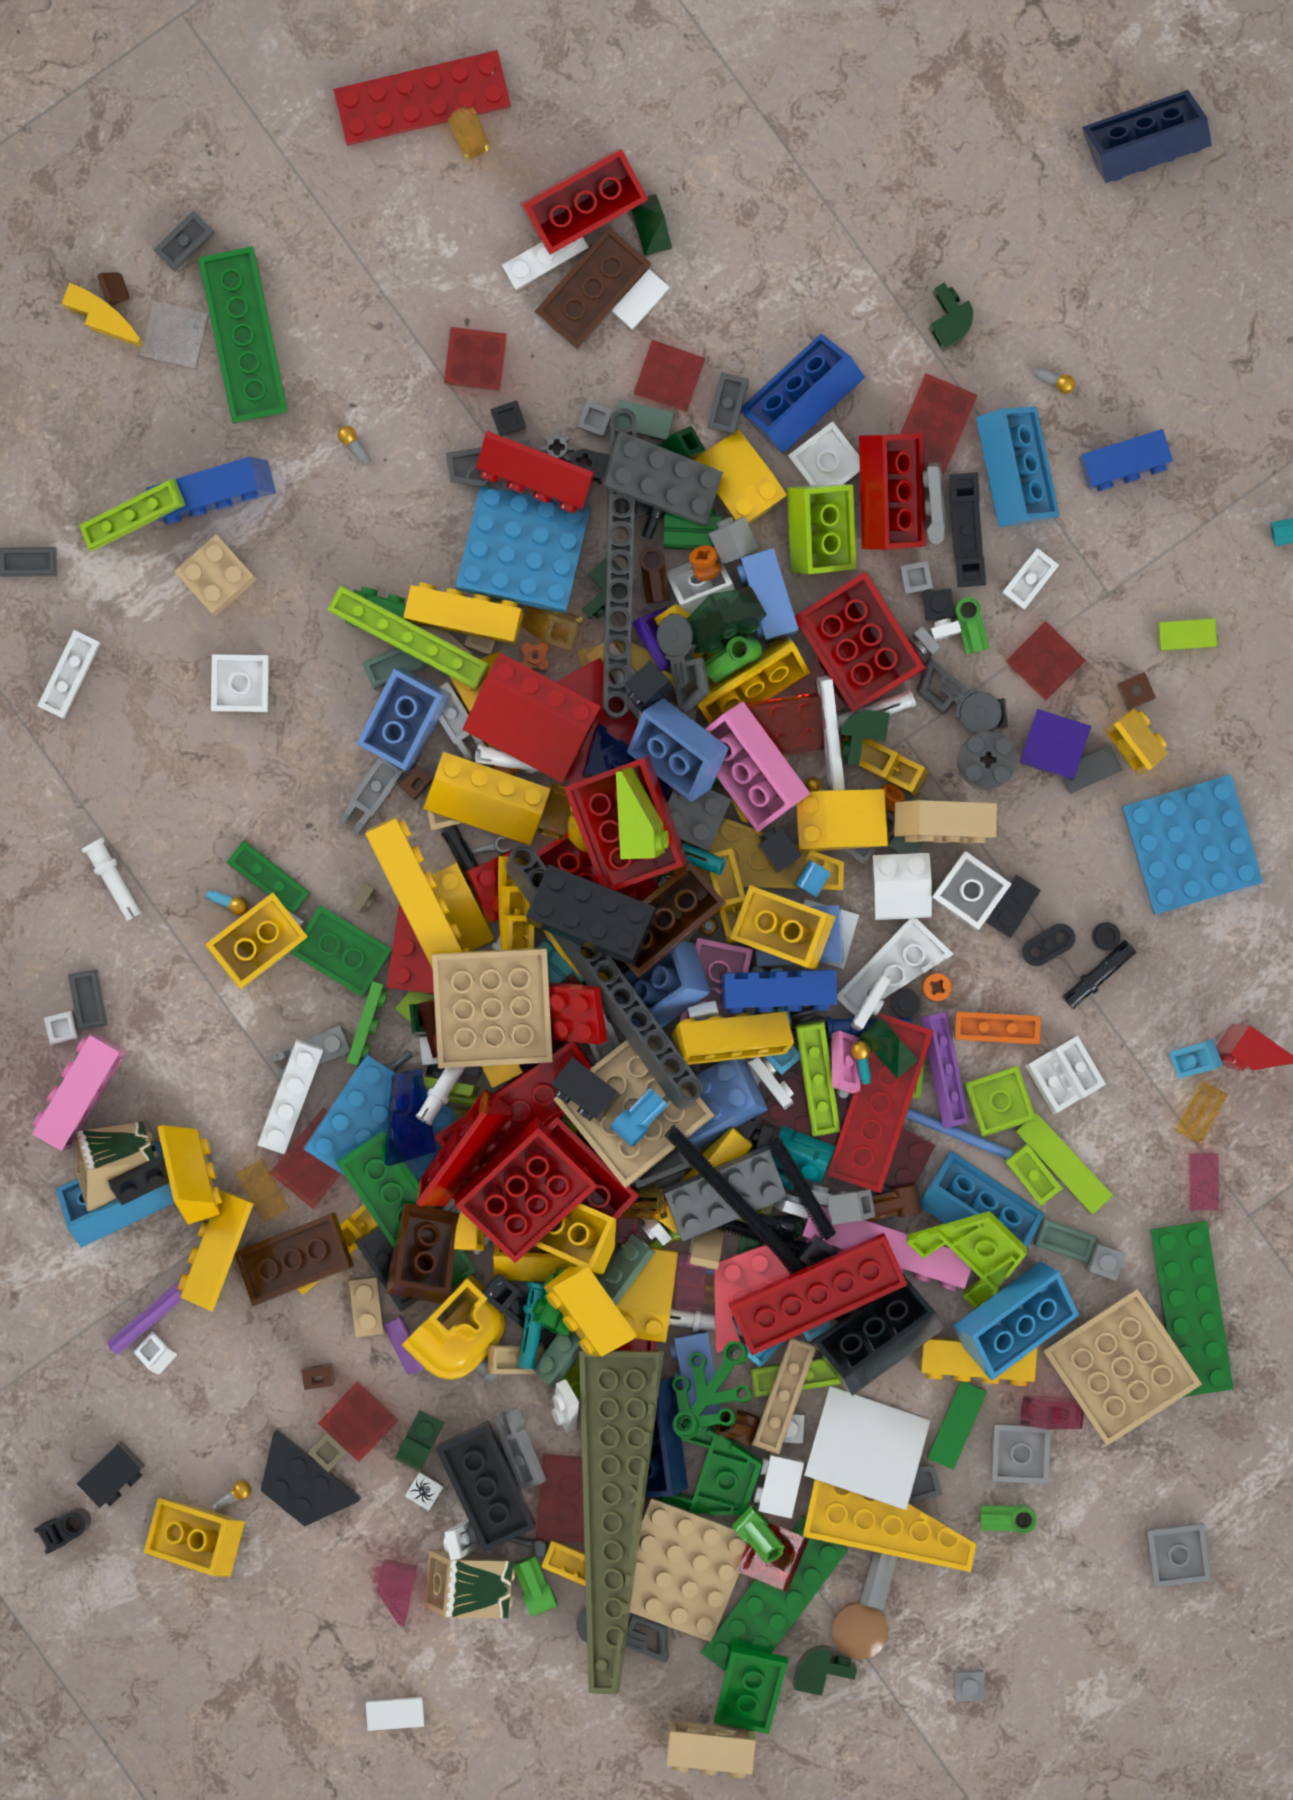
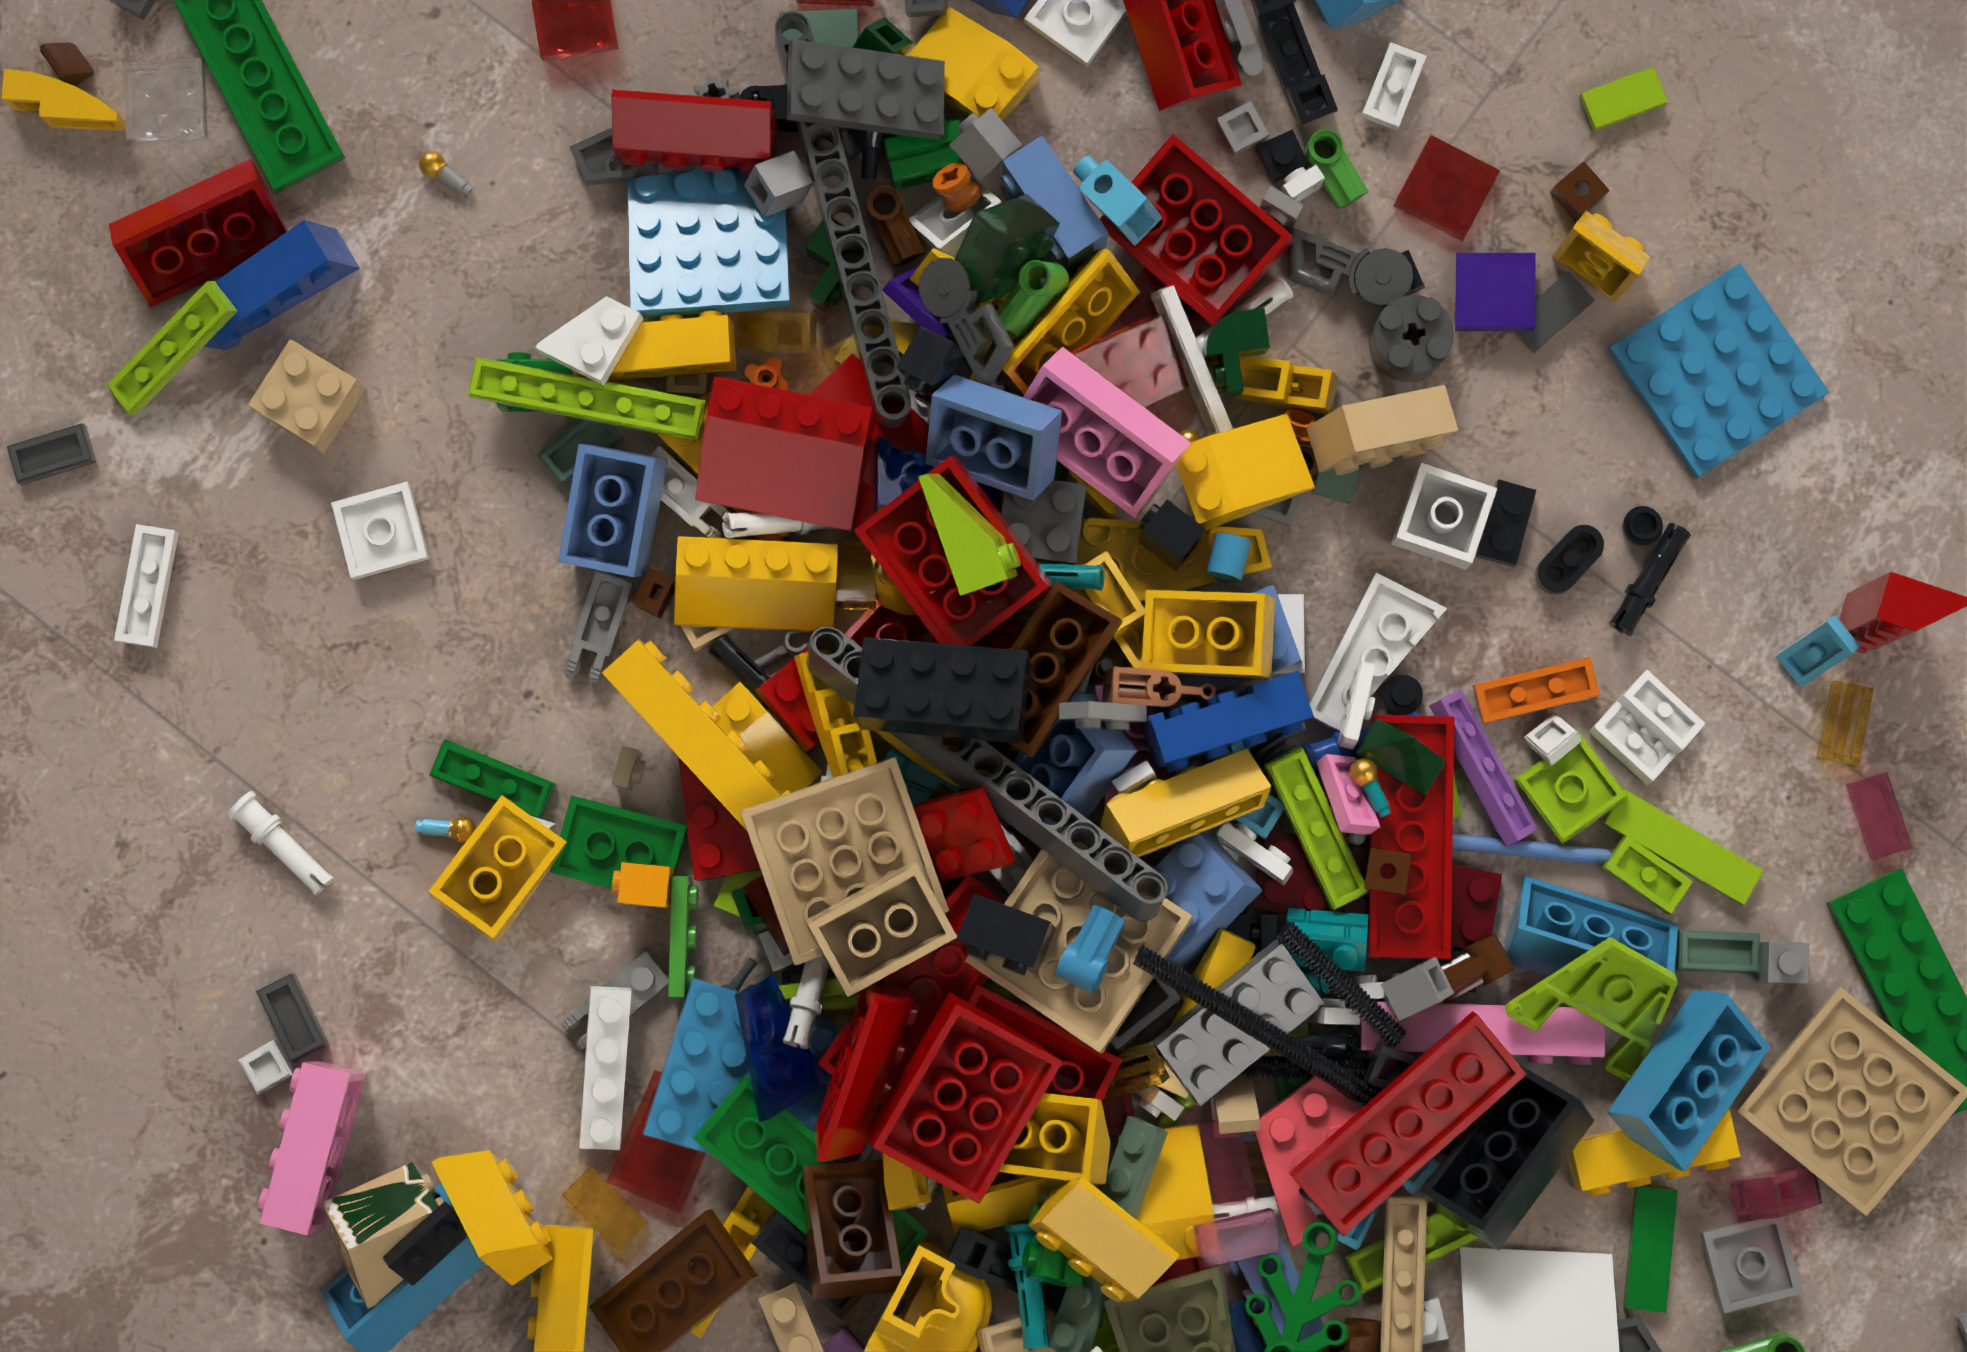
camera: 10 degrees left, 5 degrees down
black plate [490,400,526,437] -> none
light grey plate [577,400,613,437] -> none
lime slope [787,484,856,574] -> none
white slope [871,853,932,920] -> none
orange wheel [922,973,951,1001] -> none
none -> red slope [109,158,288,308]
none -> white wing [535,296,643,386]
none -> light orange brick [612,862,674,909]
none -> light grey brick [744,151,814,217]
none -> tan brick [807,860,957,997]
none -> light grey plate [1059,701,1146,731]
none -> medium azure torso [1073,155,1163,246]
none -> nougat piece [1102,667,1216,712]
none -> clear pink tile [1193,1208,1281,1268]
none -> reddish brown piece [1364,848,1411,895]
none -> white tile [1524,713,1582,766]

